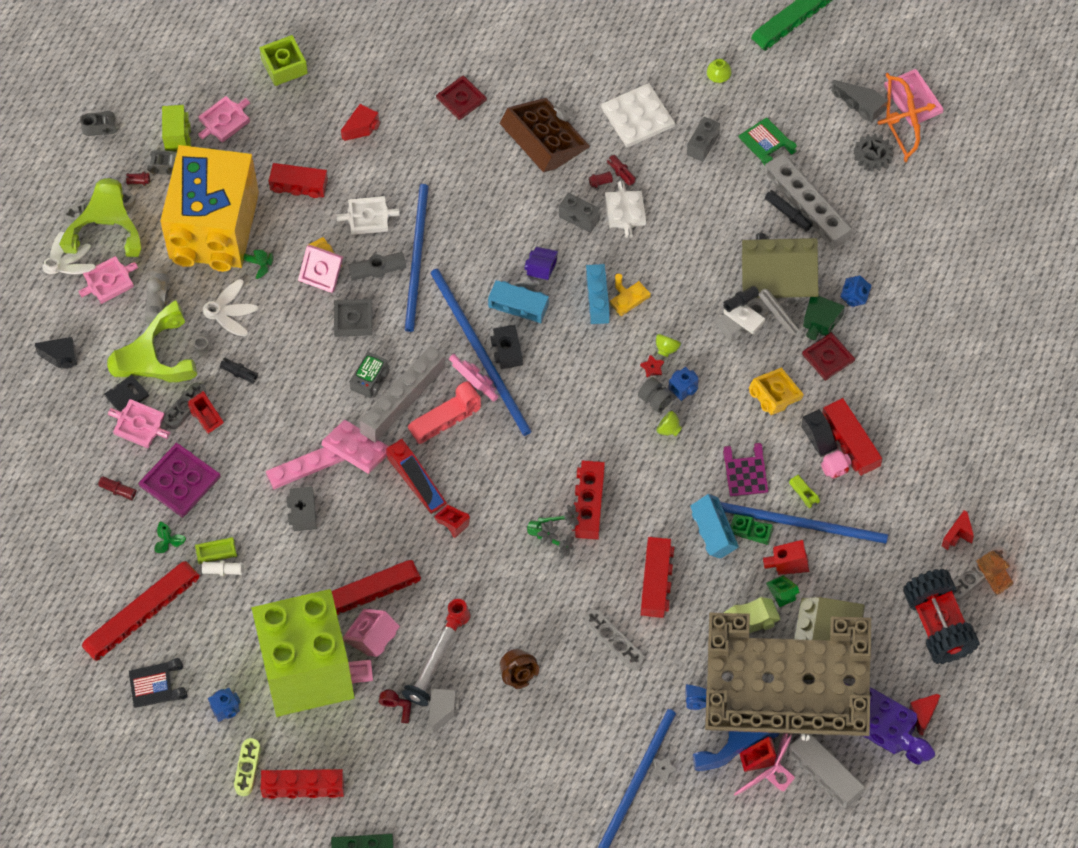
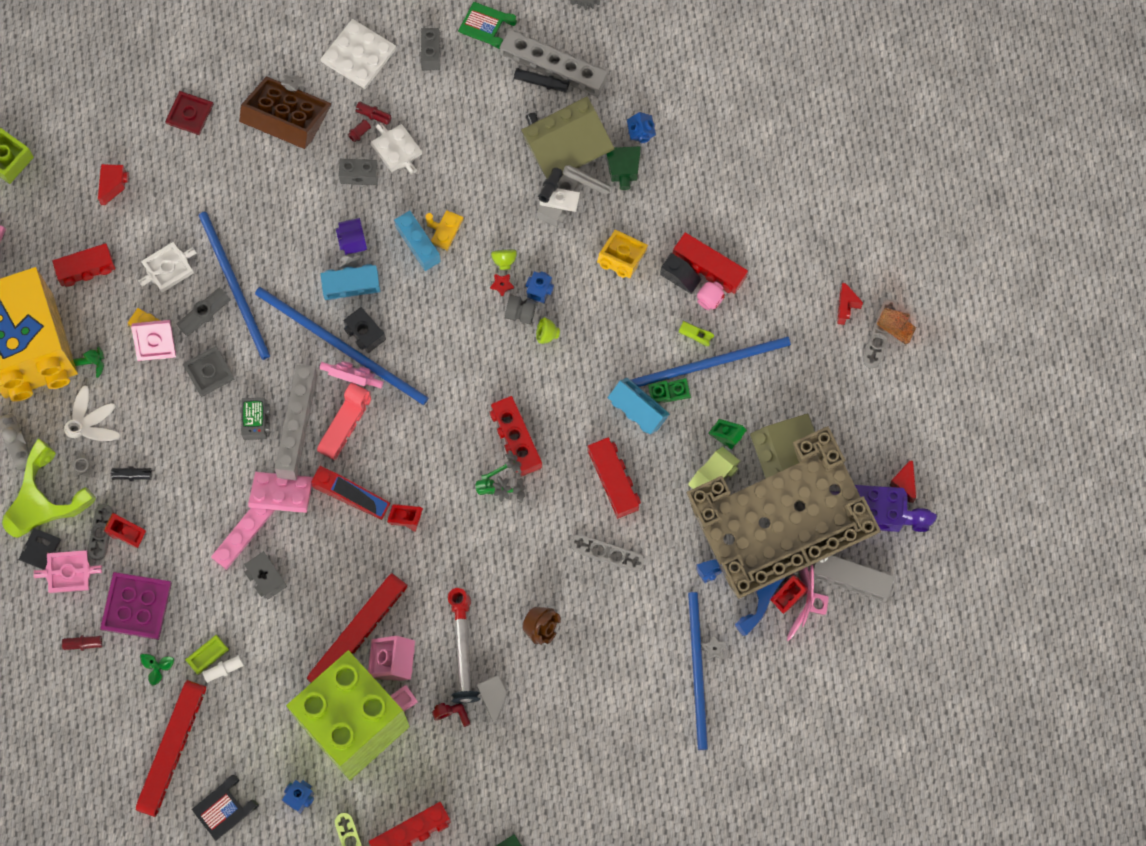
camera: 30 degrees left, 10 degrees up
magenta flag [723,443,768,497] -> none
red torso [763,540,810,575] -> none
dark red tile [802,332,855,381] -> none
black plate [903,569,980,664] -> none

